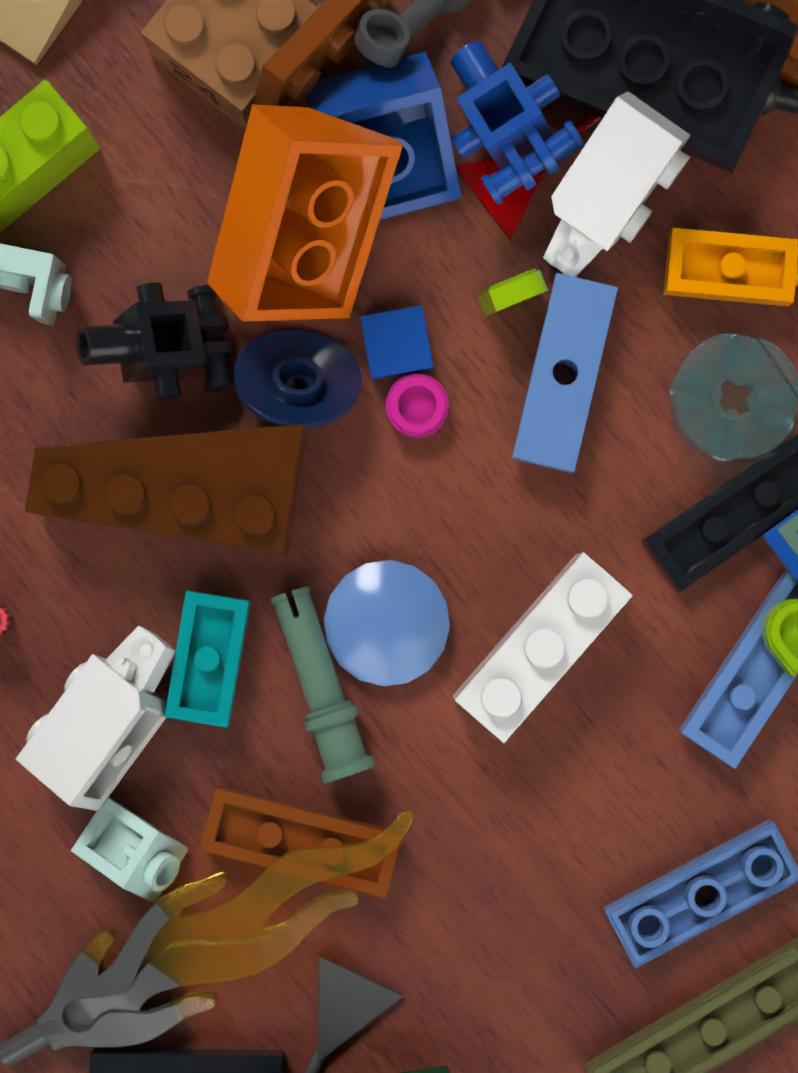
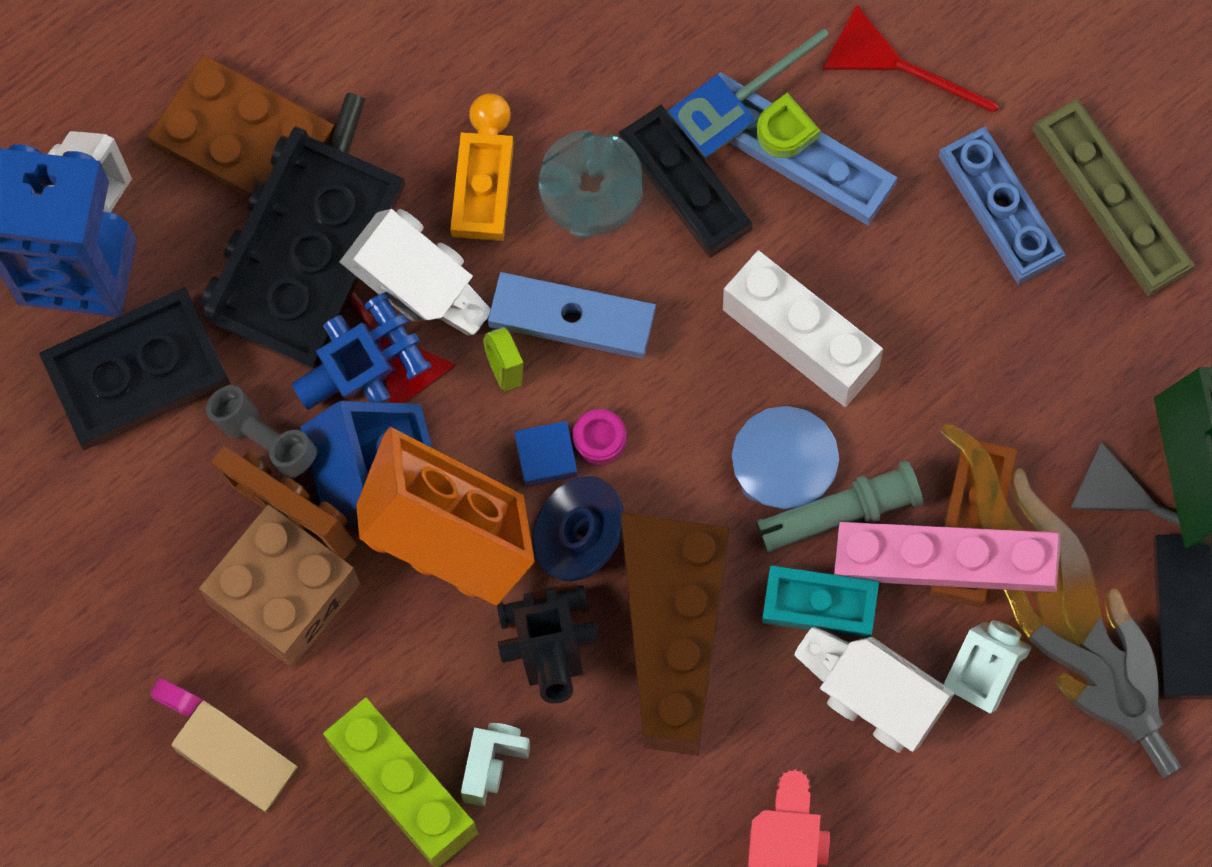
camera: 90 degrees left, 15 degrees down
none -> bright pink plate [834,522,1061,592]

